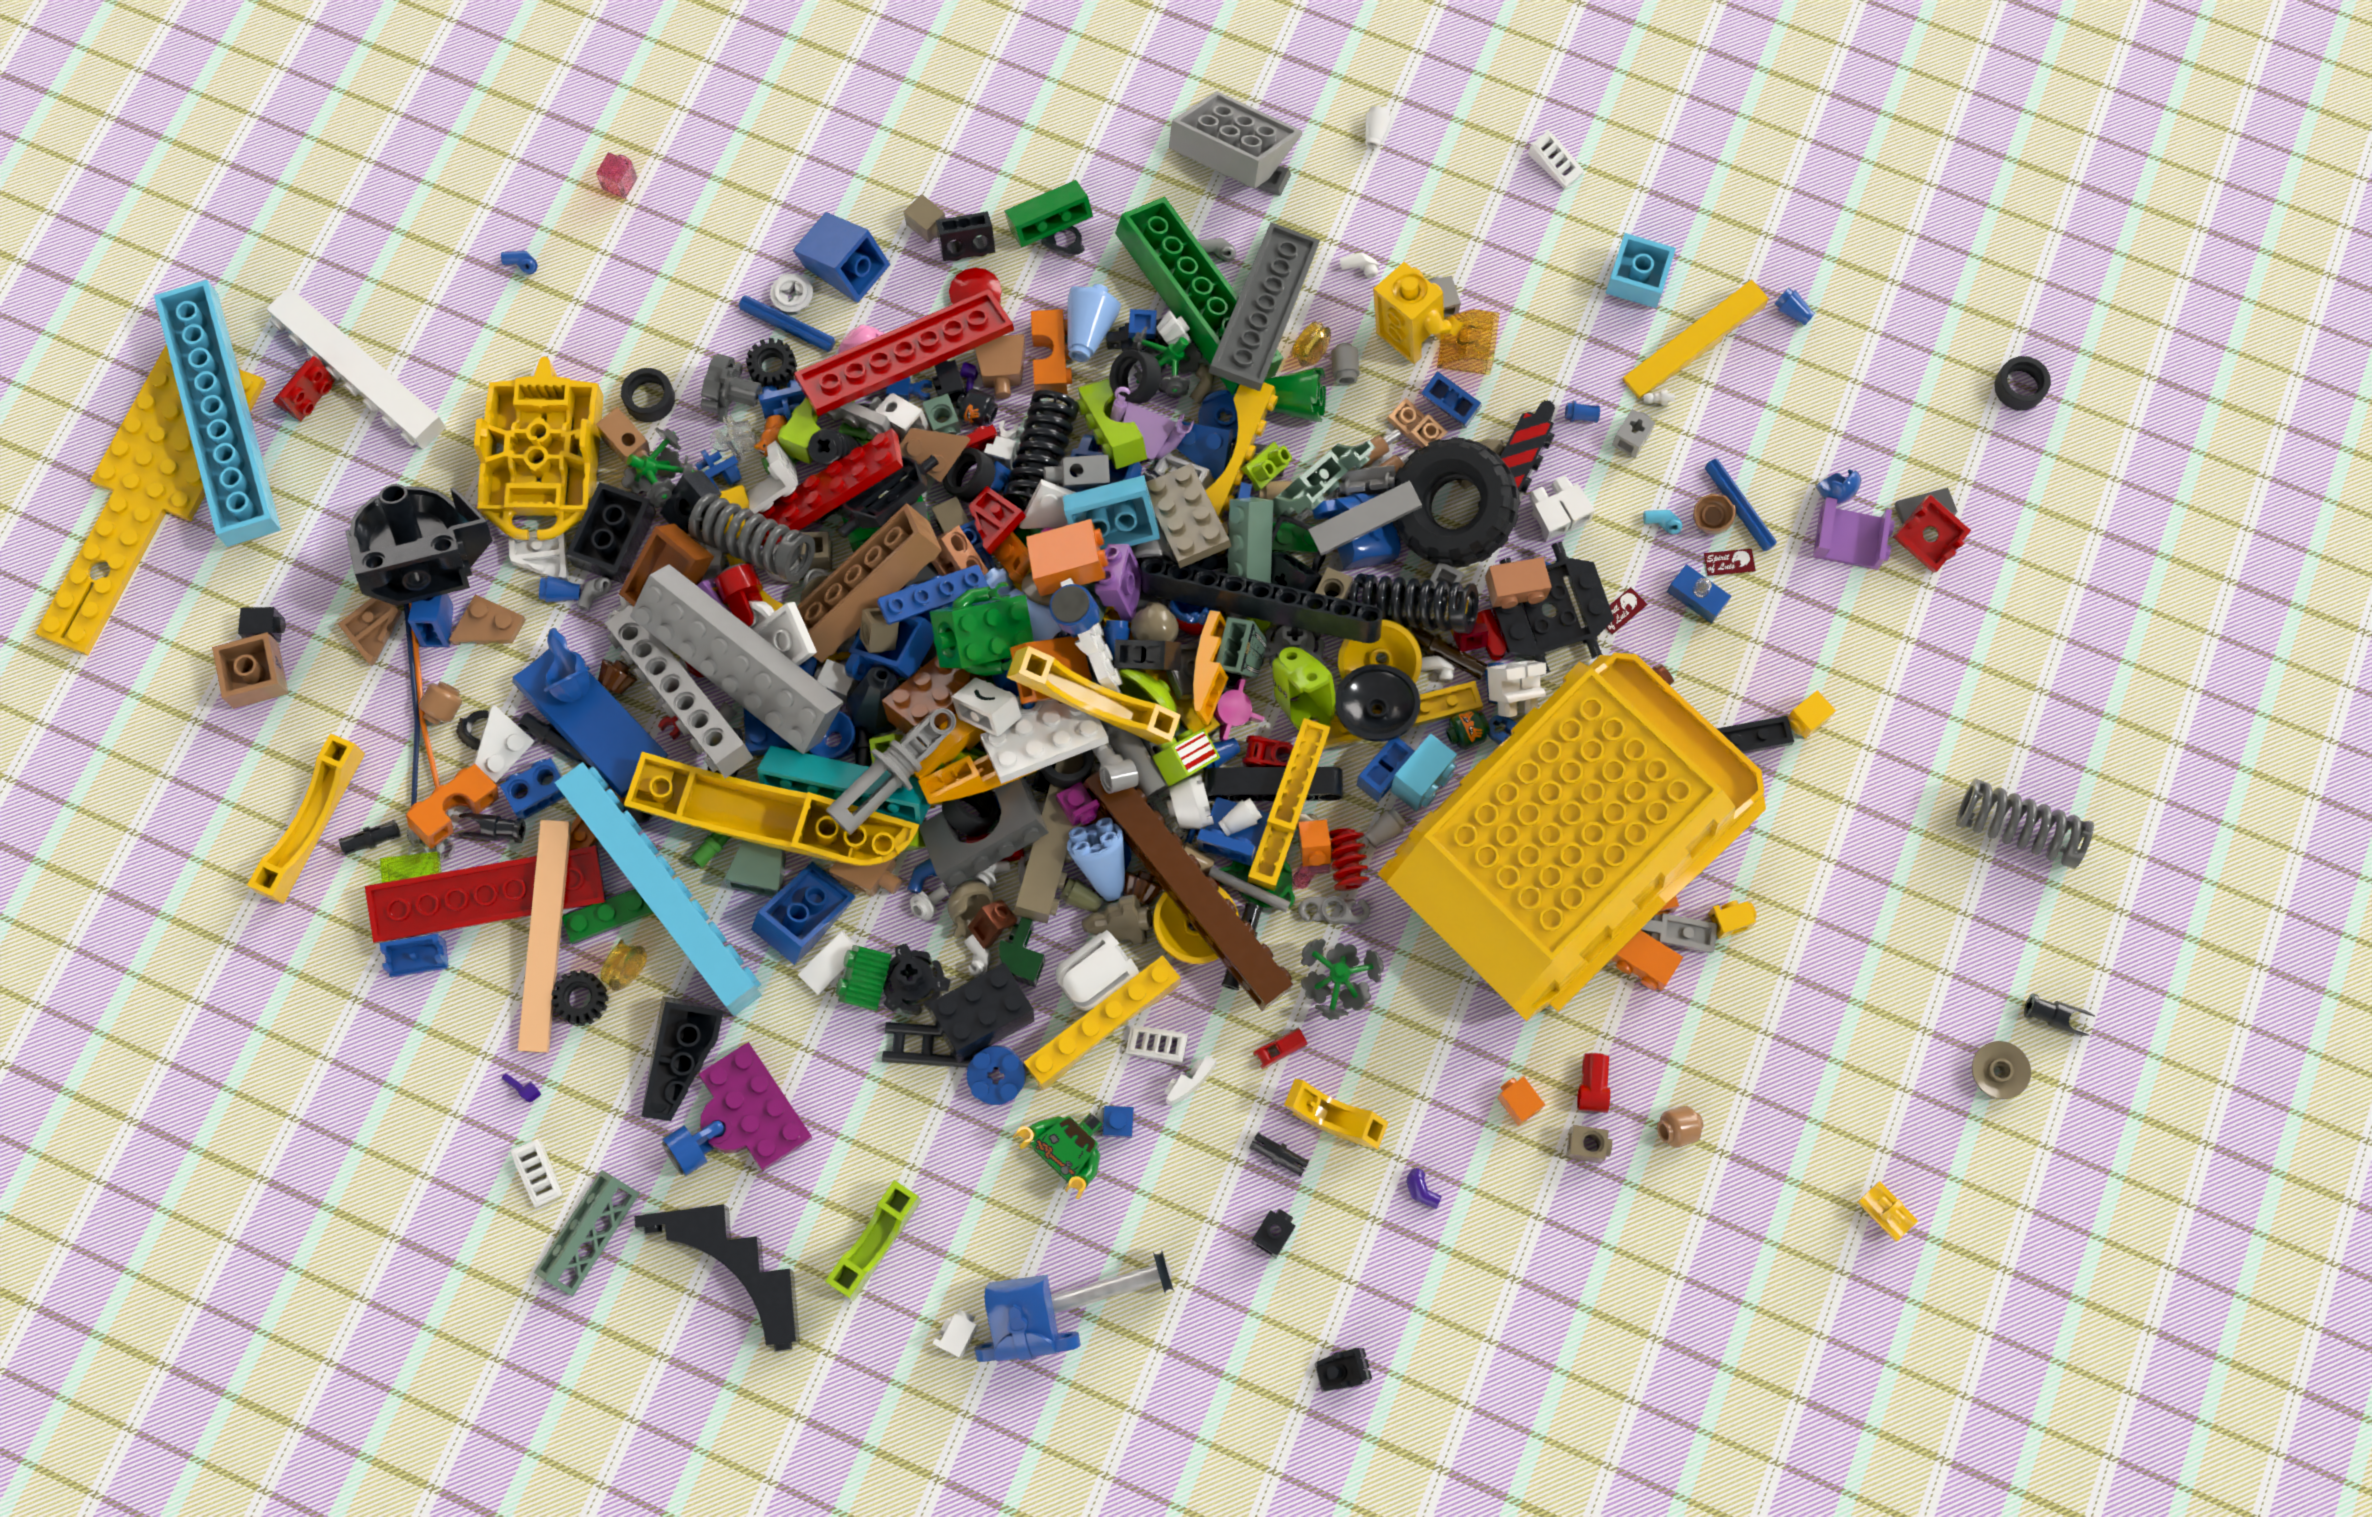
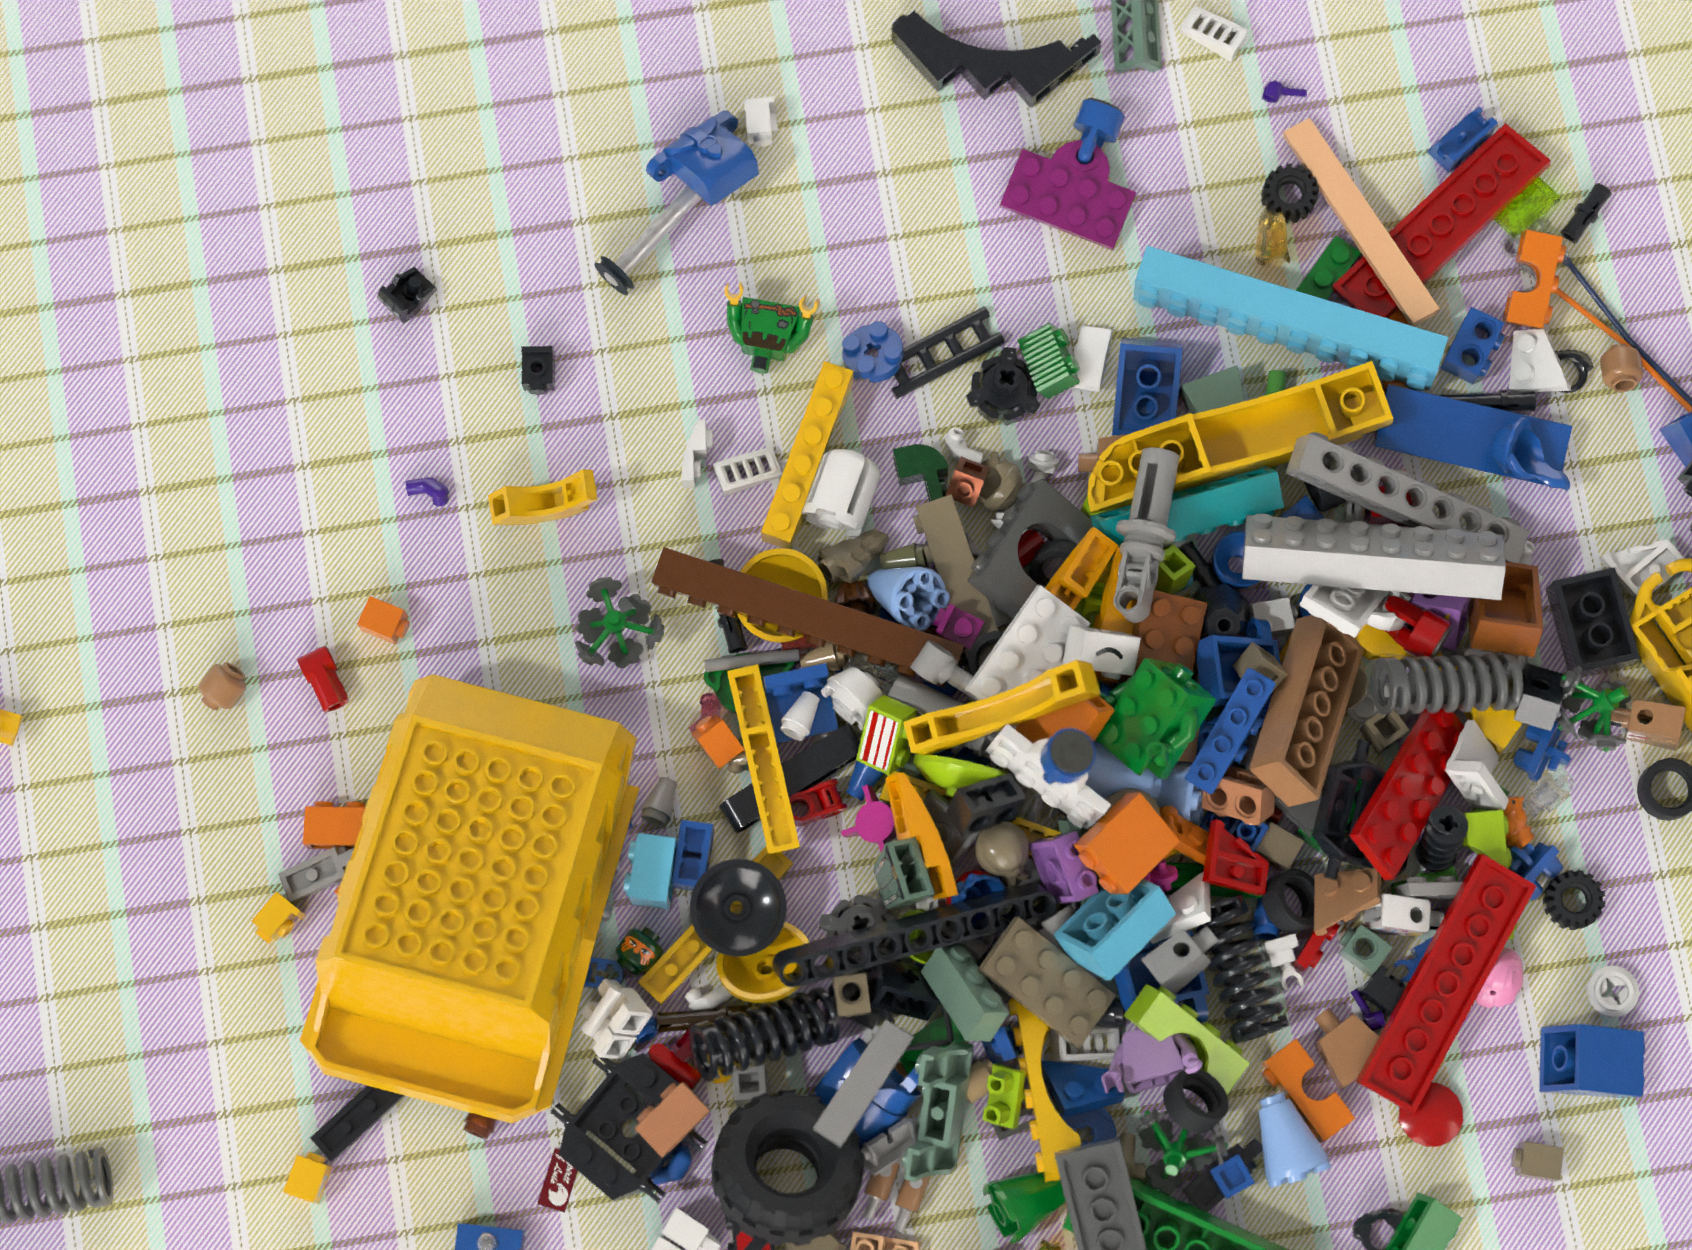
camera: 150 degrees right, 5 degrees up
yellow arch [247,733,365,905] -> none
medium nougat wing [449,594,526,645] -> none
black piece [459,813,526,843] -> none
blue cone [539,575,581,603] -> none
light grey arm [576,577,612,611] -> none
reddish brown piece [598,659,637,694] -> none
black wedge [641,996,724,1121] -> none
dark grey piece [701,354,761,422] -> none
blue axle [738,295,835,352] -> none
lime arch [825,1180,922,1301] -> none
blue arm [907,858,937,894] -> none
black brick [928,962,1035,1063] -> none
black brick [936,211,996,262] -> none
black head [956,388,998,427] -> none
blue cone [1103,620,1131,661] -> none
blue plate [1103,1106,1134,1138] -> none
white piece [1156,311,1191,345] -> none
black pin [1249,1132,1310,1177] -> none
red bar [1253,1027,1308,1069] -> none
lime piece [1272,647,1336,730] -> none
light grey piece [1298,896,1370,924] -> none
red piece [1329,828,1370,891] -> none
dark tan brick [1566,1125,1612,1164] -> none

